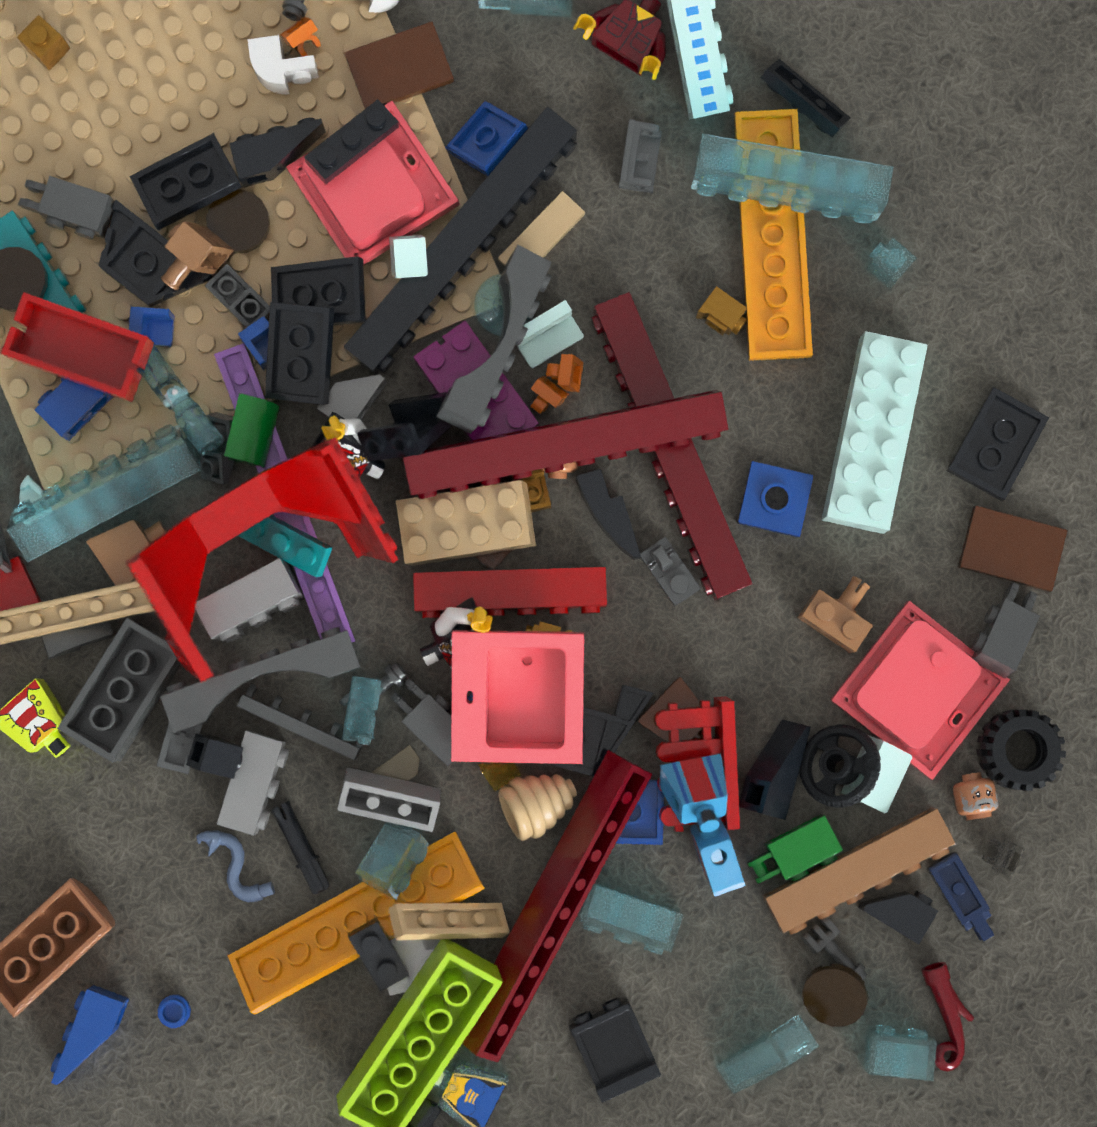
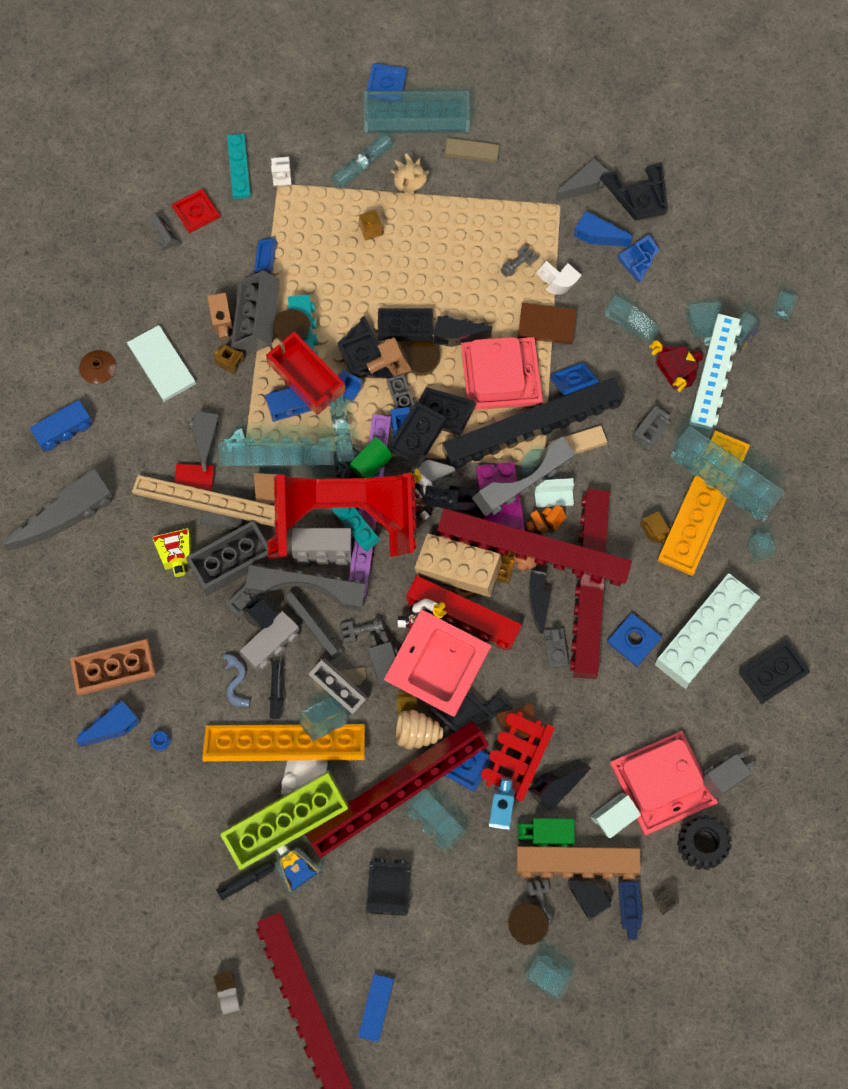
camera: 30 degrees right, 15 degrees down
dark grey hinge [18,176,114,240] -> none
white brick [247,35,319,94] -> none
orange tile [280,17,321,56] -> none
black plate [304,99,399,185] -> none
clear light blue hinge [342,676,383,745] -> none
black plate [348,917,409,991] -> none
tan plate [388,903,510,940] -> none
light aqua panel [389,235,428,278] -> none
dark azure torso [659,754,727,833] -> none
clear light blue slope [716,1015,819,1094] -> none
black plate [761,59,851,138] -> none
medium nougat brick [797,576,873,653] -> none
black wheel [799,724,881,808] -> none
dark red plant [921,962,974,1071] -> none
nougat head [953,772,999,820] -> none
reddish brown tile [958,506,1068,592] -> none

